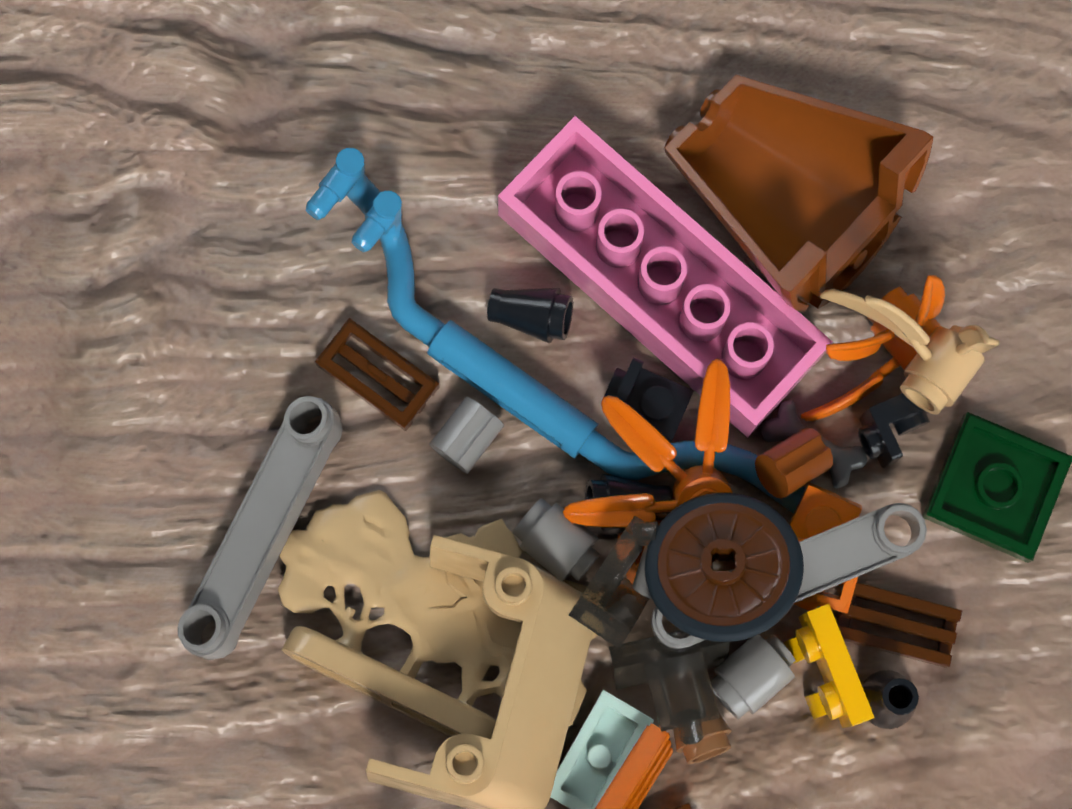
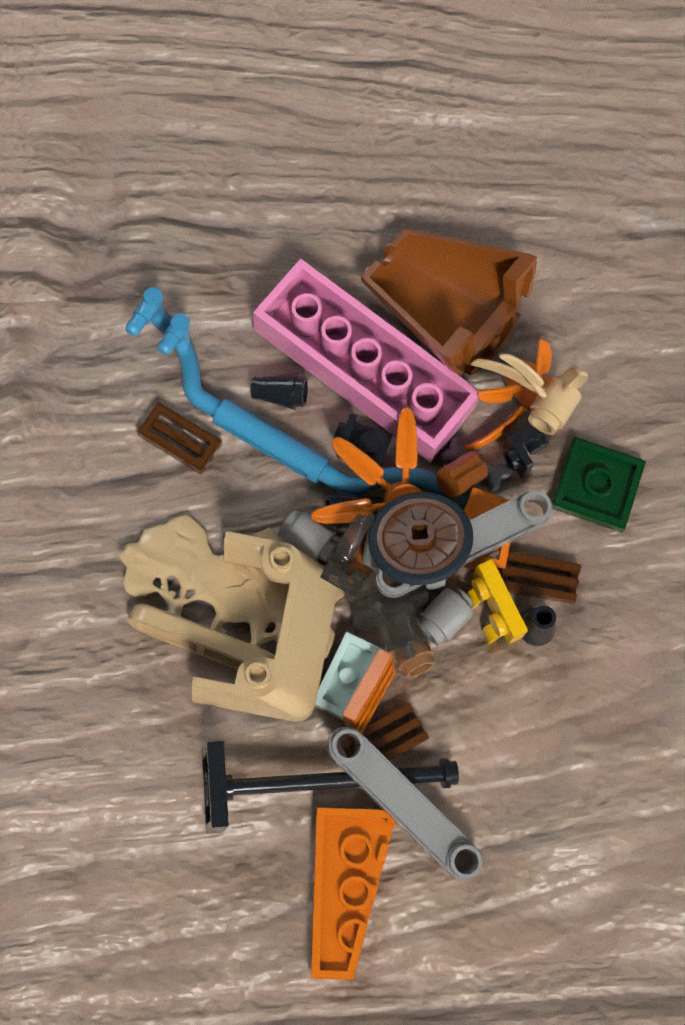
camera: 10 degrees left, 5 degrees down
light grey piece [177,396,343,660] -> none
light grey piece [430,397,504,474] -> none

